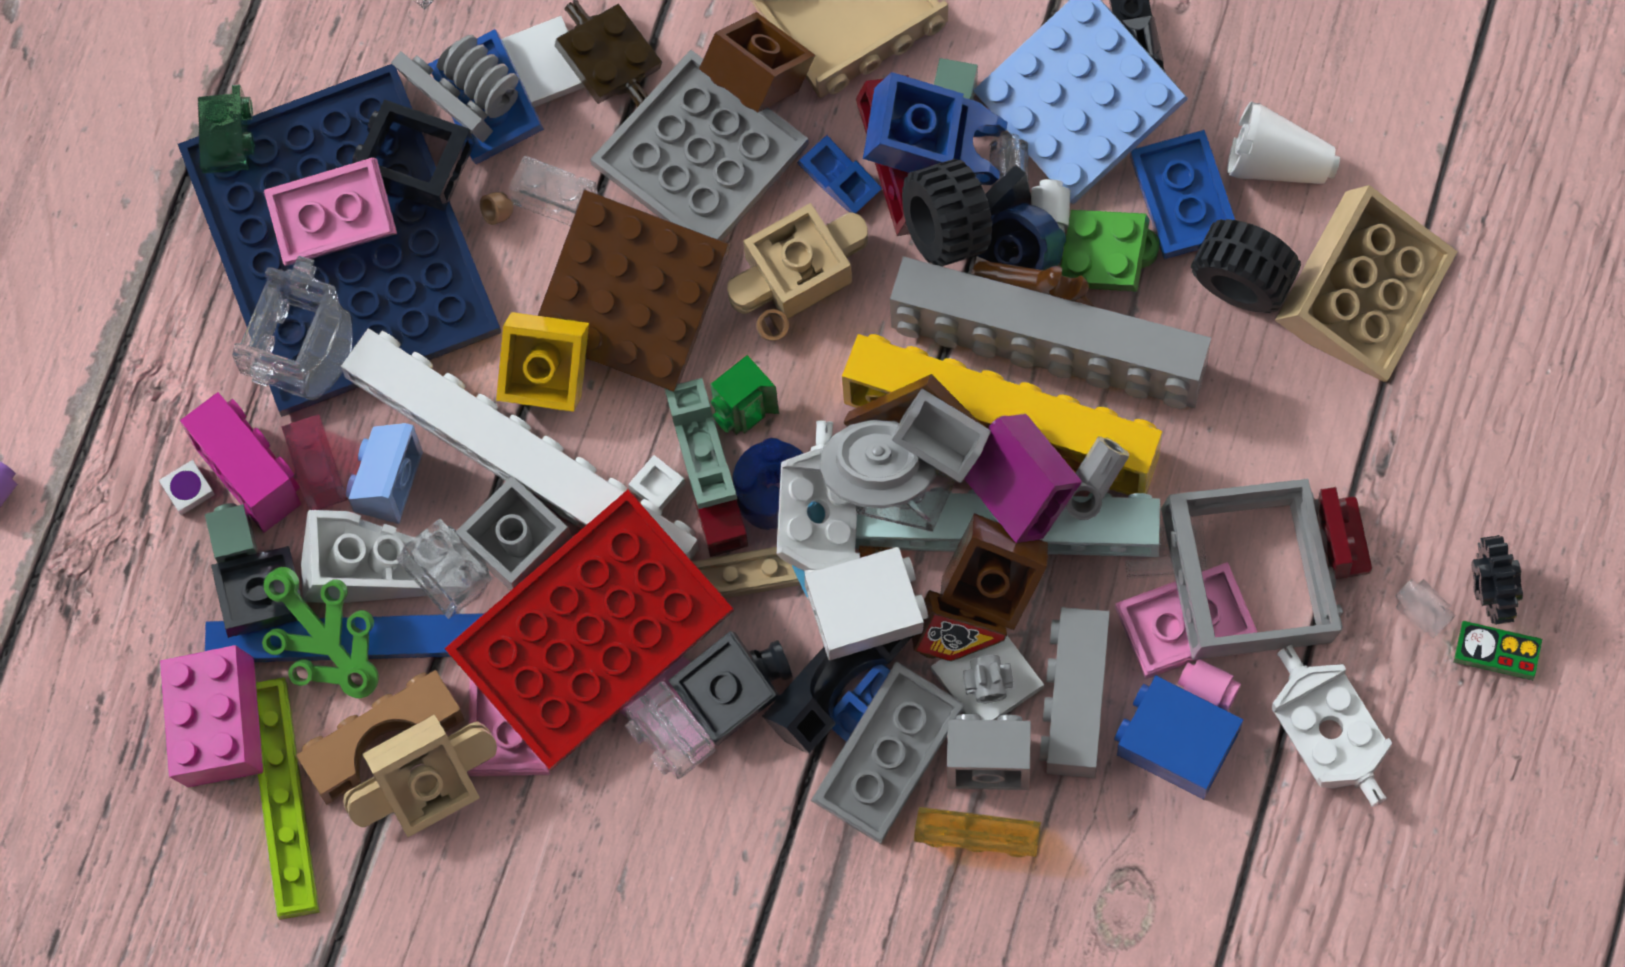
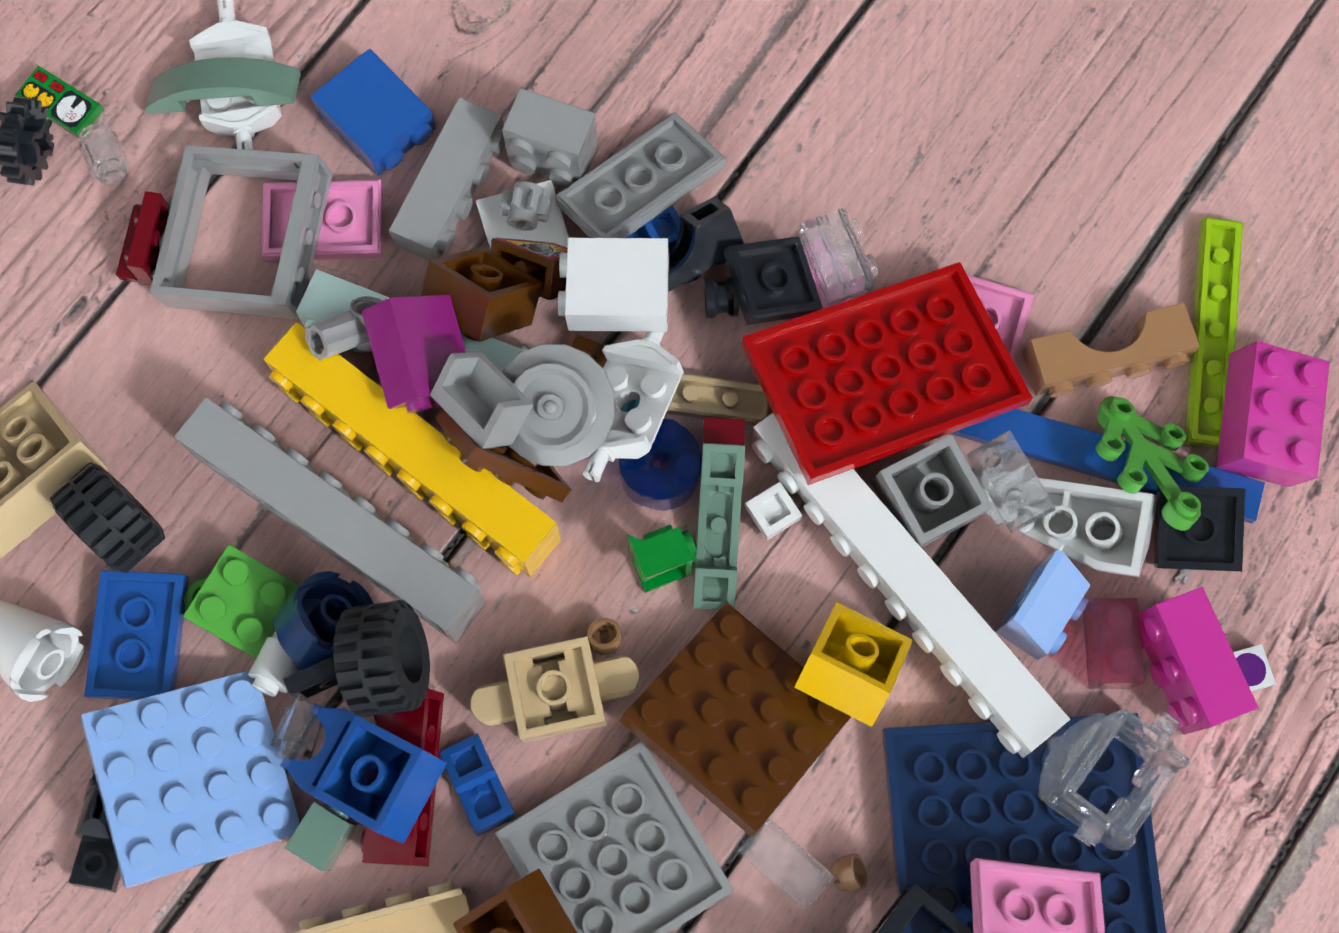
camera: 170 degrees left, 5 degrees up
sand green brick [205,503,258,563] -> none
tan brick [343,715,497,837] -> none
clear yellow plate [914,807,1041,857] -> none
reddish brown piece [971,256,1095,307] -> none
bright pink brick [1178,659,1241,711] -> none
none -> sand green slope [145,57,301,114]

